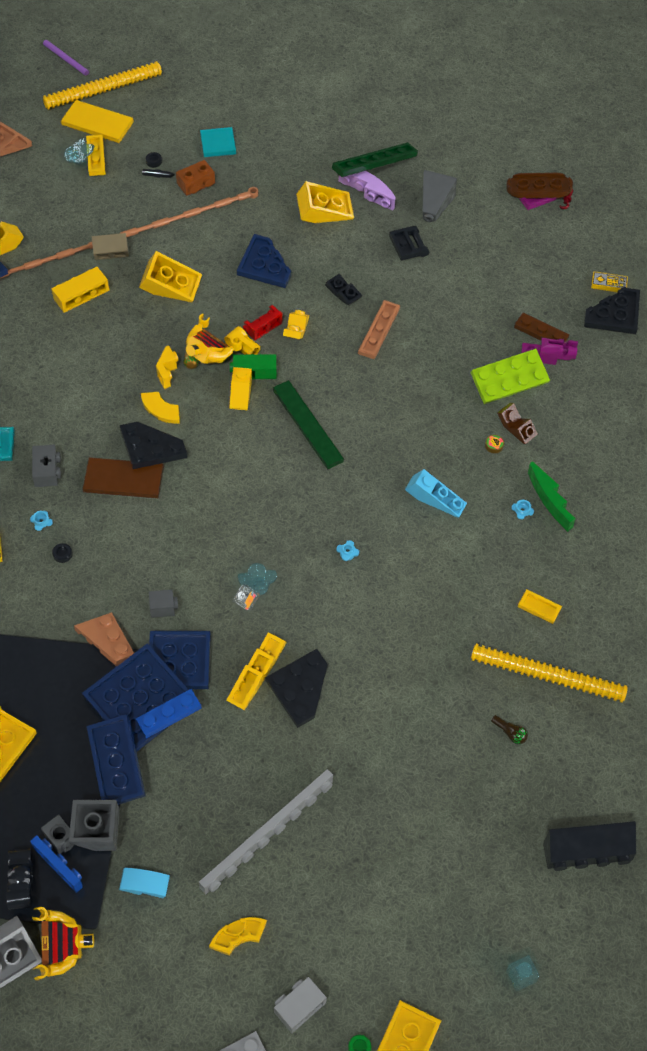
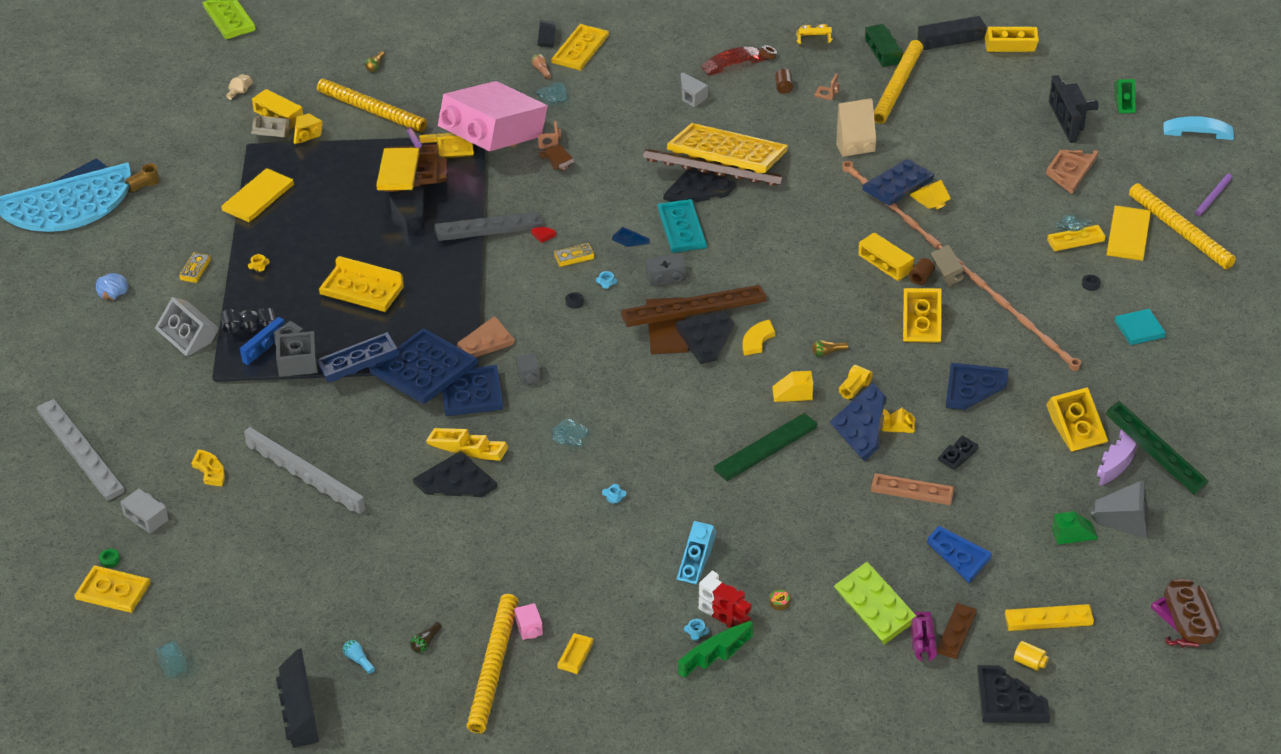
camera: 85 degrees right, 15 degrees down
torso [32,907,94,980] -> none
medium azure slope [119,868,170,898] -> none
blue plate [136,689,202,738] -> none
black piece [142,169,175,178] -> none
yellow slope [156,345,179,389] -> none
dark orange brick [176,160,215,196] -> none
yellow torso [186,314,242,364] -> none
green brick [230,354,277,379] -> none
clear tile [232,584,260,611] -> none
red hinge [243,305,282,341] -> none
black plate [389,226,430,261] -> none
reddish brown slope [497,403,538,444] -> none
tile [591,272,628,292] -> none
none -> medium azure piece [343,640,375,674]
none -> bright pink brick [515,603,543,640]
none -> reddish brown plate [621,285,767,327]
none -> red hips [698,571,752,628]
none -> dark blue plate [830,383,887,461]
none -> reddish brown brick [909,258,935,285]
none -> blue wing [927,526,992,583]
none -> yellow plate [1005,604,1094,631]
none -> yellow brick [1013,641,1049,671]
none -> green slope [1052,511,1098,545]

